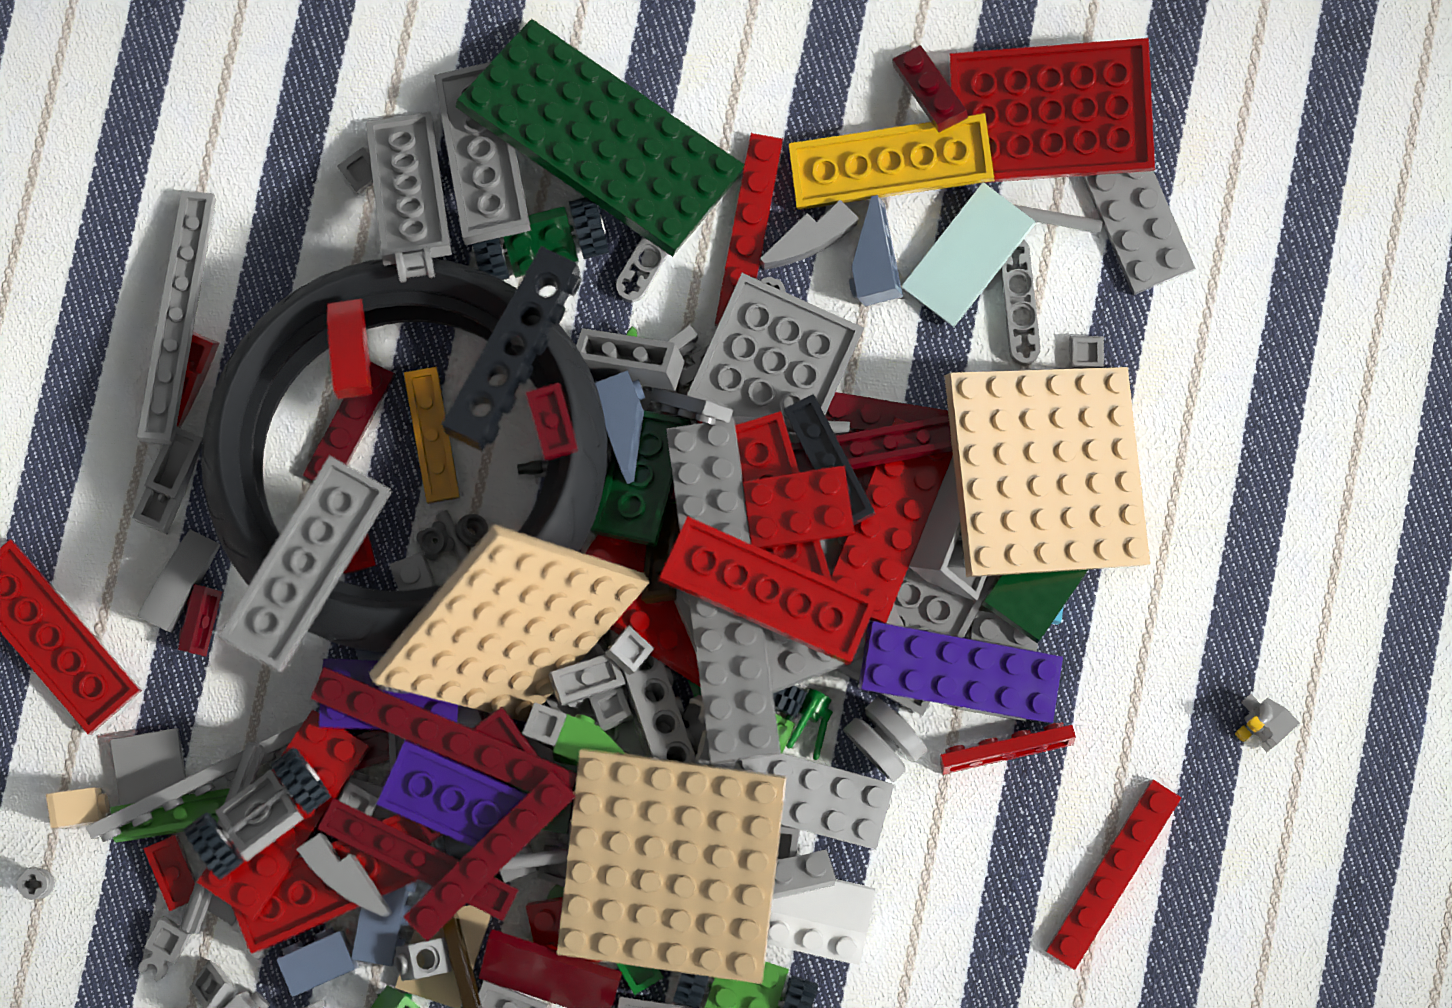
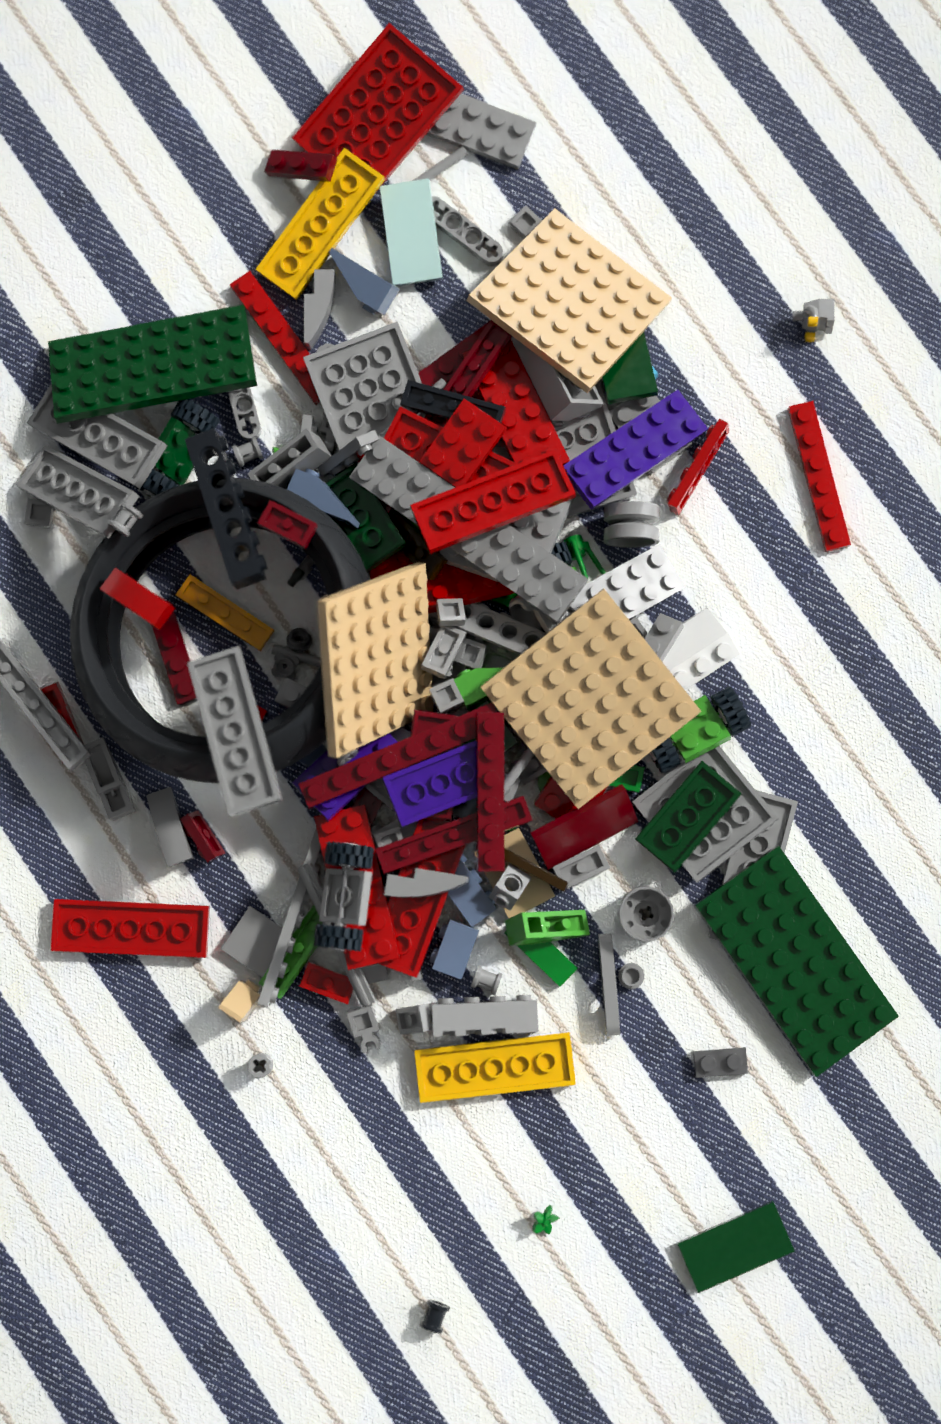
camera: 45 degrees left, 0 degrees up
none -> light grey bush [232,437,264,467]

